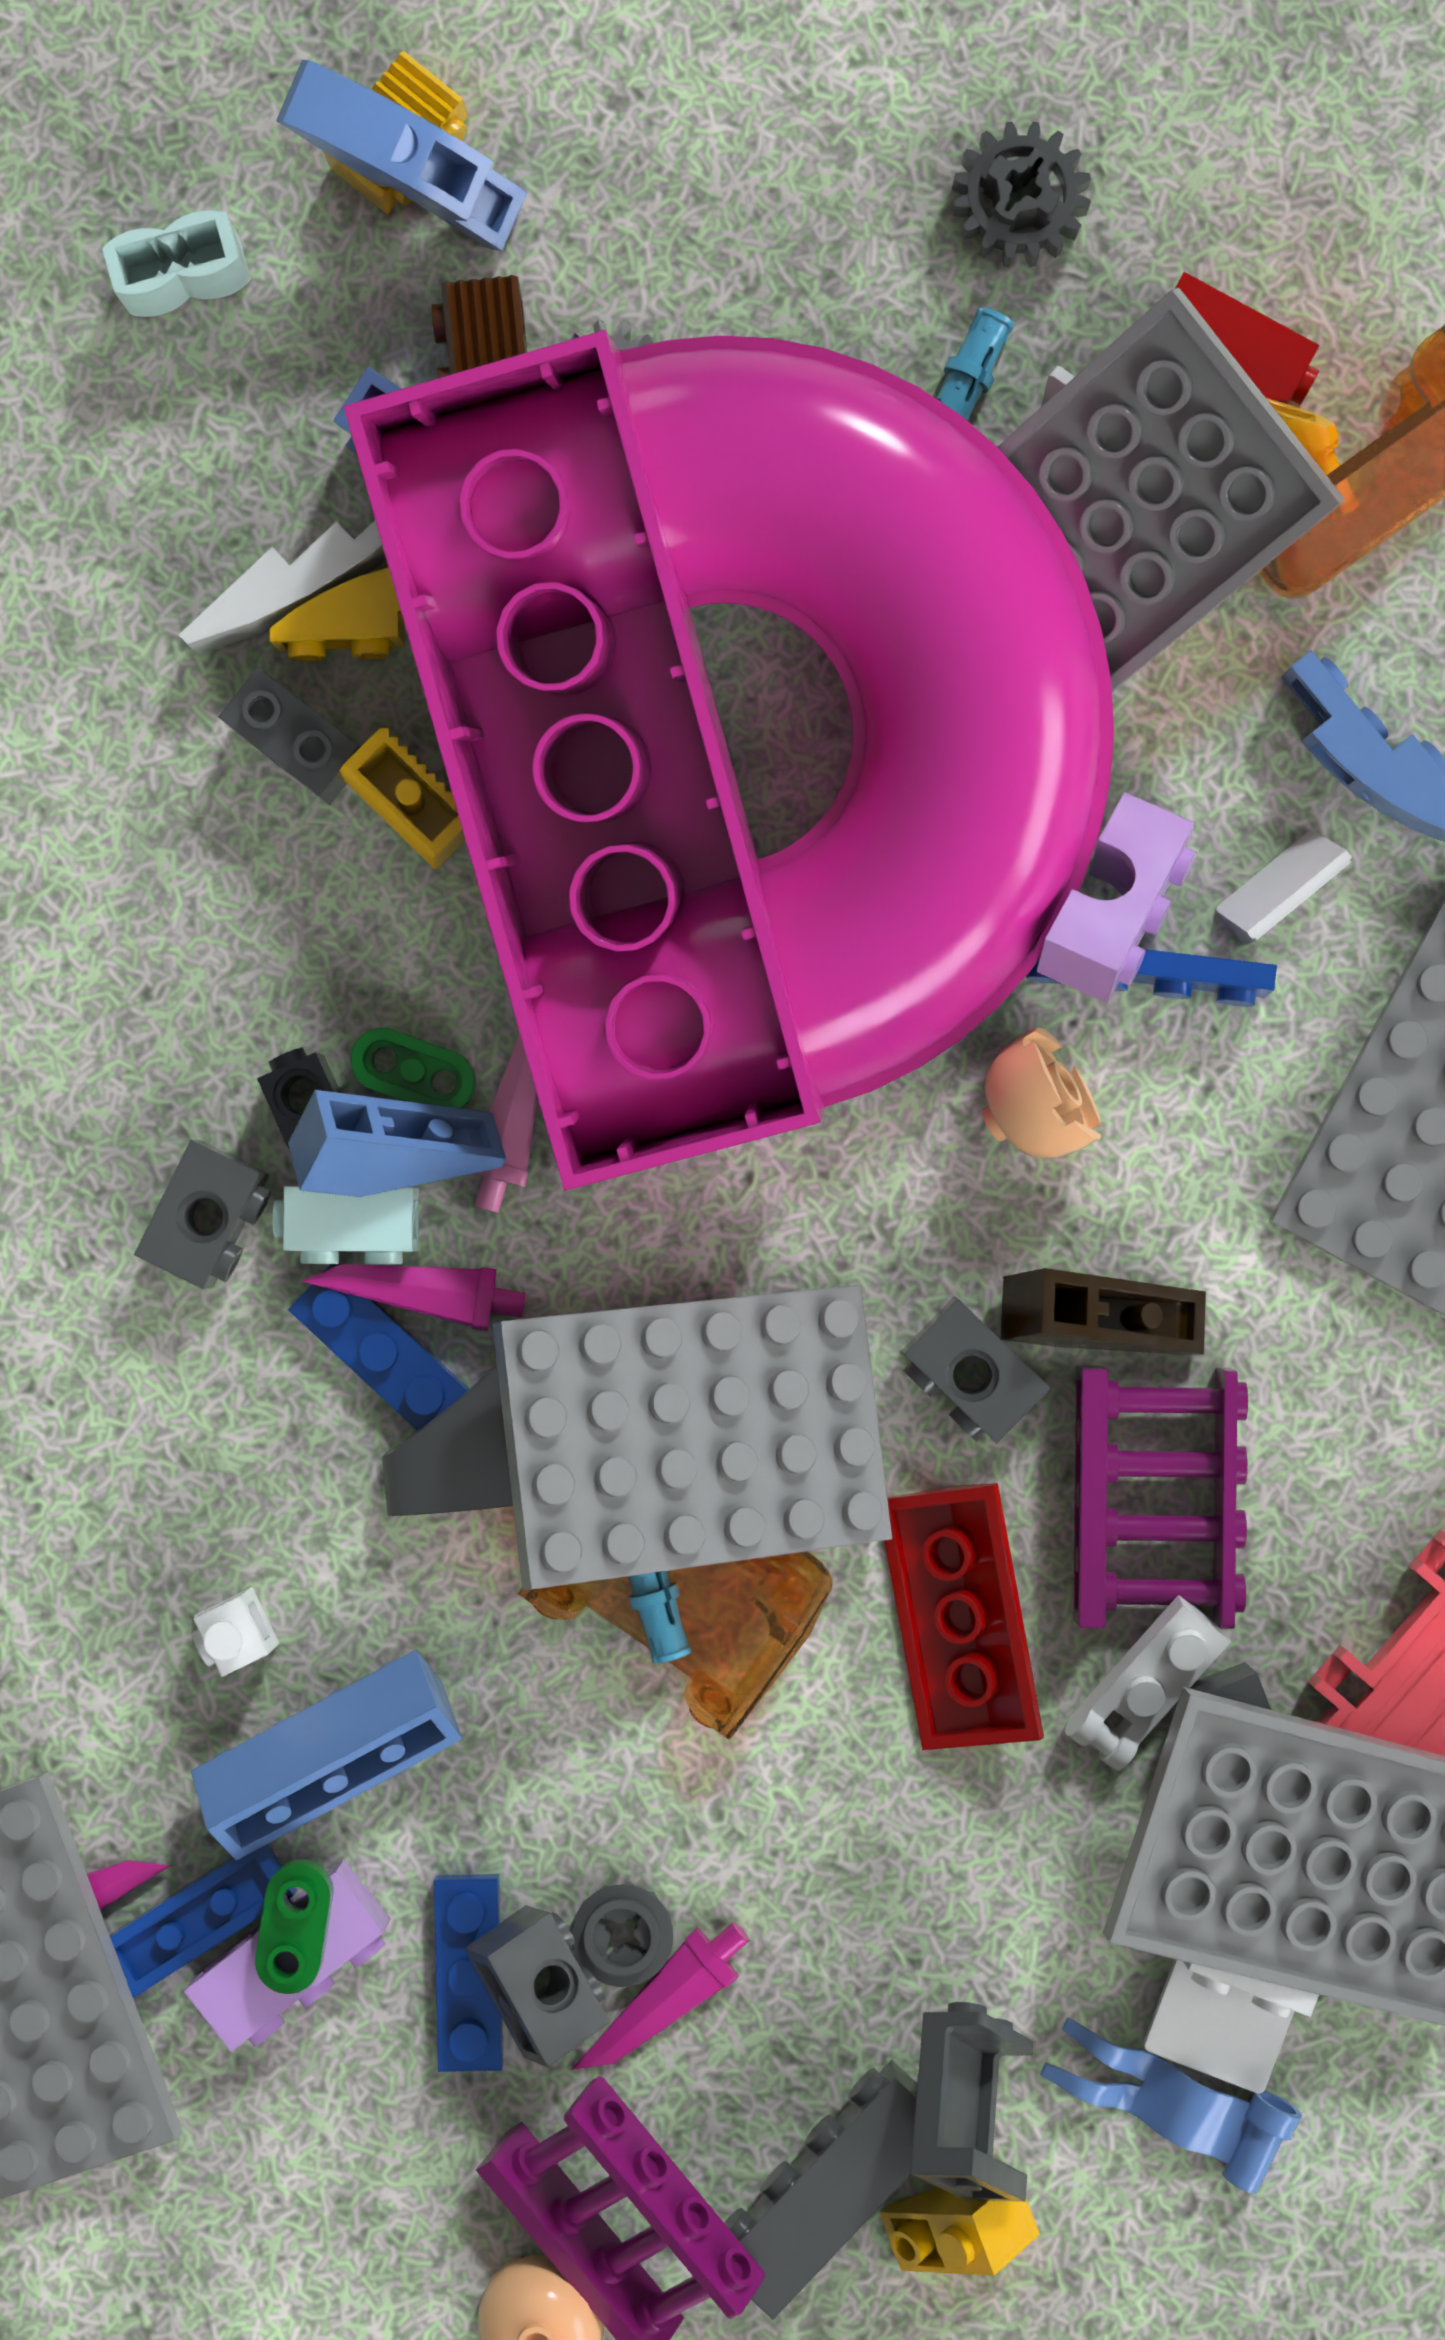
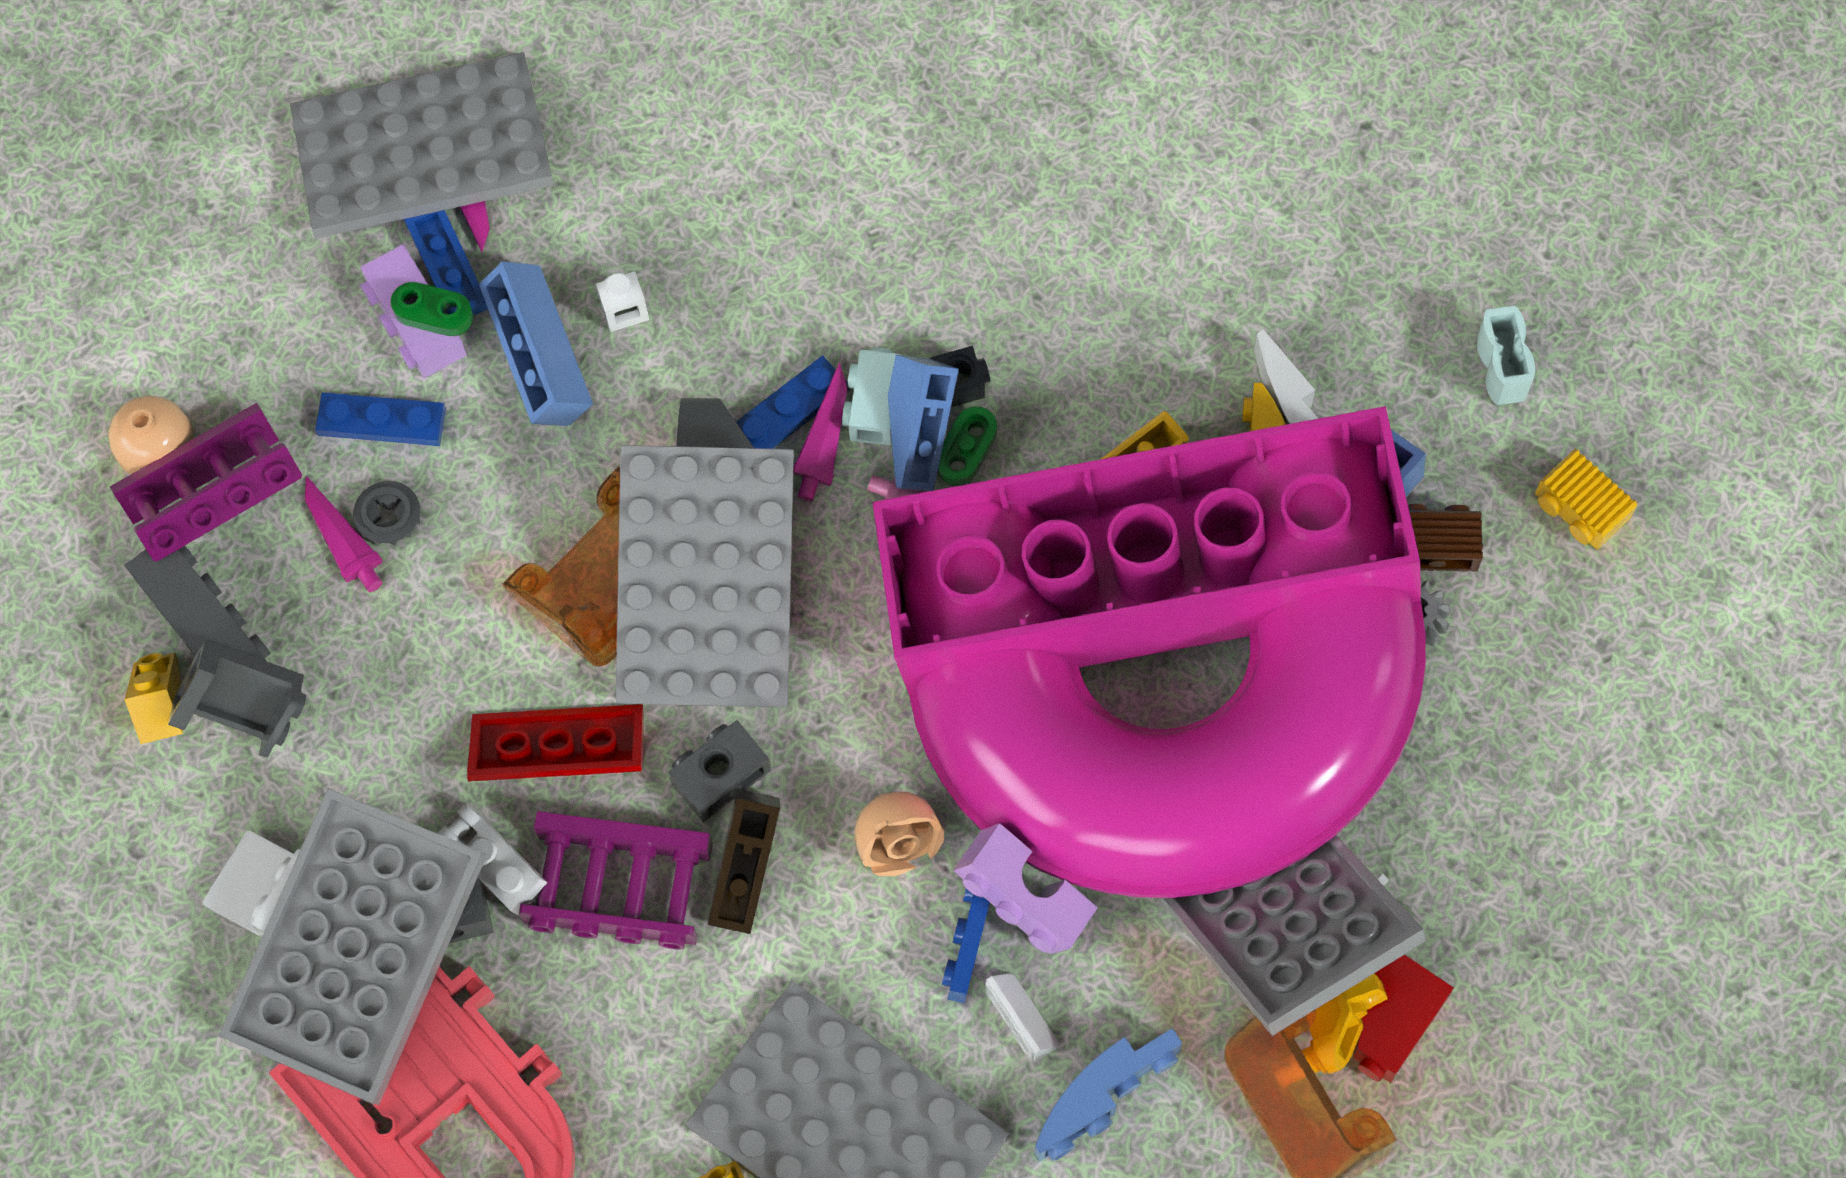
camera: 100 degrees right, 20 degrees down
dark grey brick [134,1139,271,1289] -> none
dark grey brick [218,666,360,806] -> none
medium blue slope [276,60,527,251] -> none
dark grey brick [464,1905,610,2067] -> none
medium azure pin [628,1571,692,1664] -> none
medium azure pin [937,307,1015,421] -> none
dark grey gear [952,121,1091,267] -> none
medium blue flag [1040,2018,1302,2194] -> none

